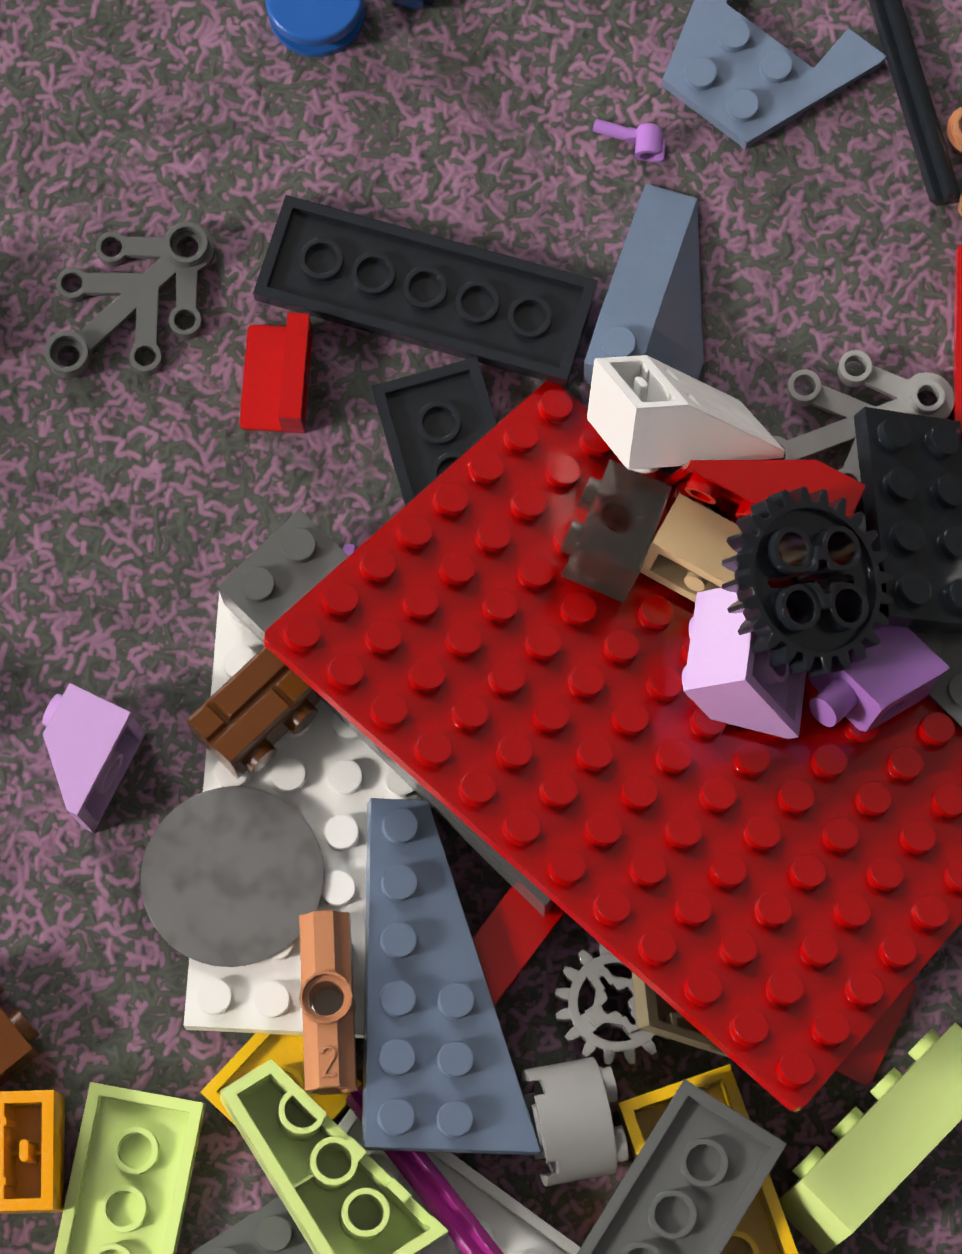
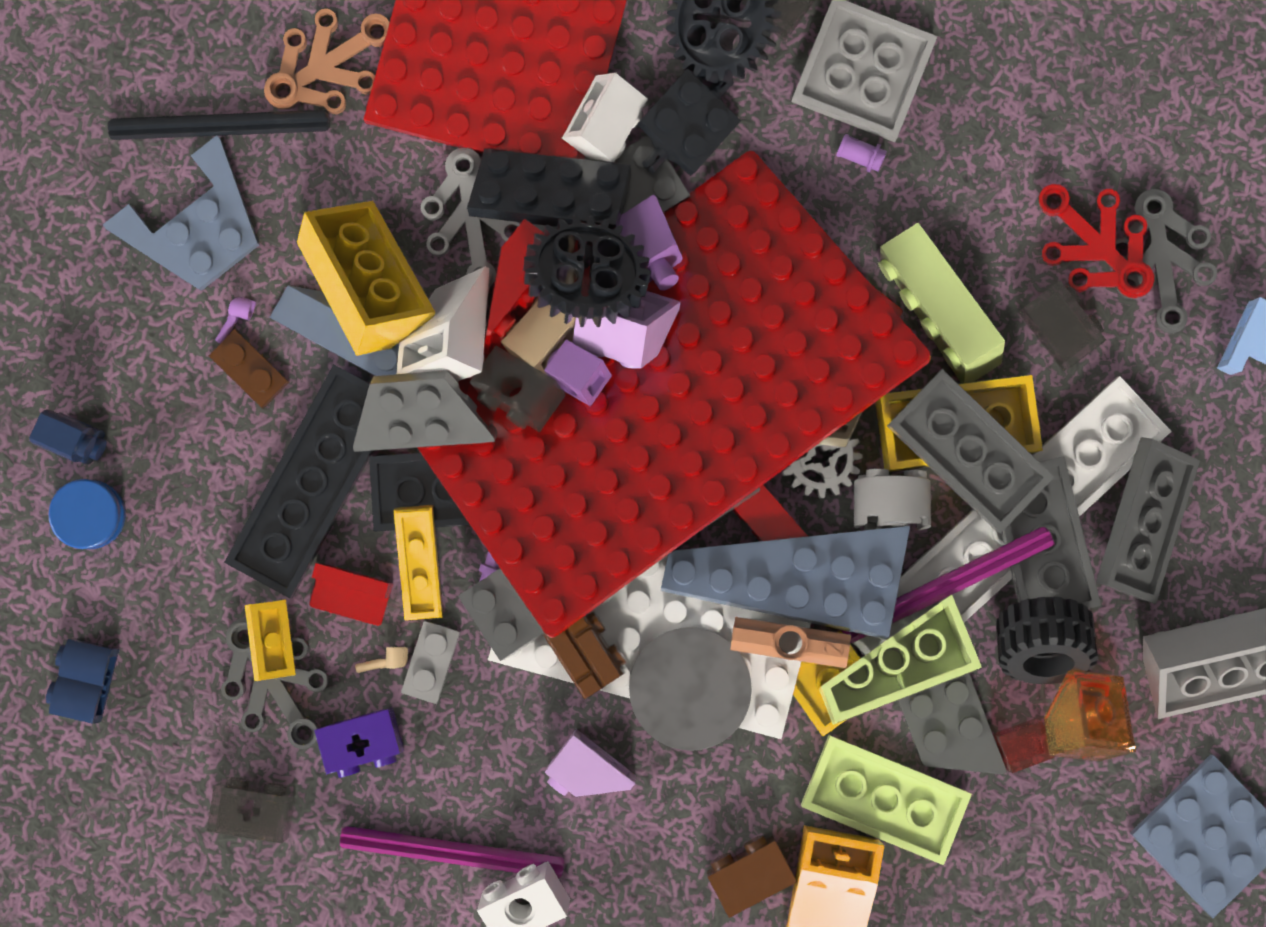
camera: 75 degrees left, 10 degrees up
none -> dark blue brick [46,639,119,724]
none -> reddish brown plate [209,329,289,409]
none -> yellow plate [245,600,296,681]
none -> yellow slope [297,201,435,356]
none -> dark purple brick [314,707,404,778]
none -> wing [353,370,498,452]
none -> tan hand [355,647,408,673]
none -> yellow tile [394,505,443,620]
none -> light grey plate [401,620,461,704]
none -> medium lavender brick [544,340,612,406]

